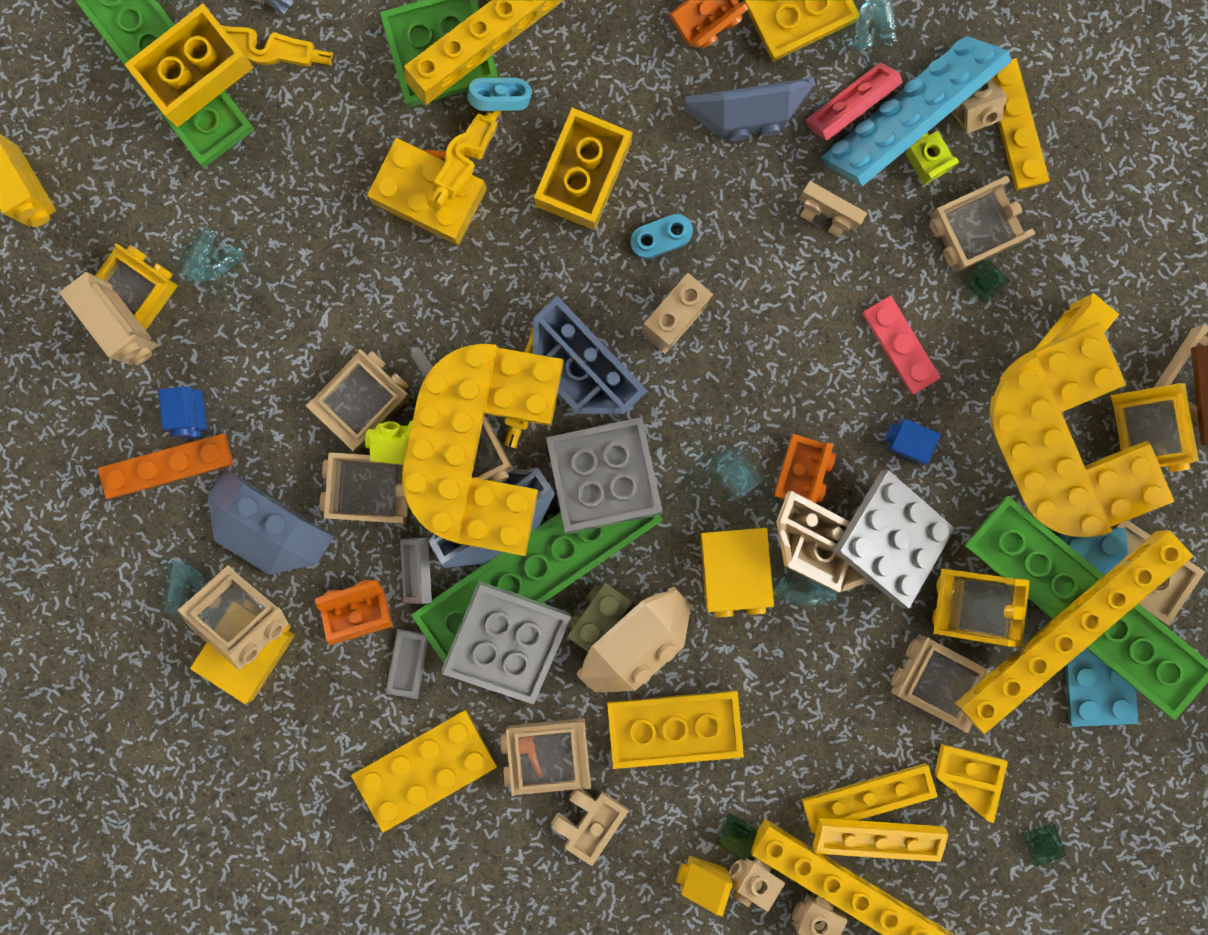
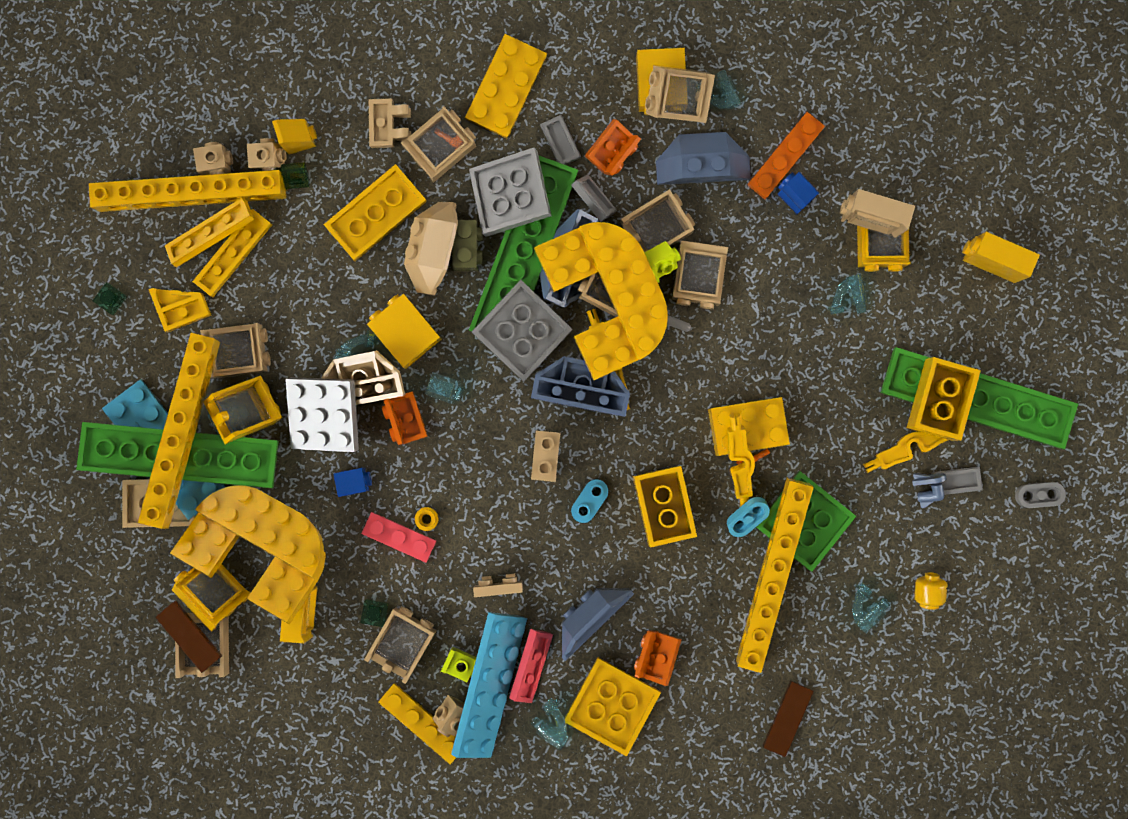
camera: 155 degrees right, 0 degrees up
none -> yellow plate [415,507,439,531]

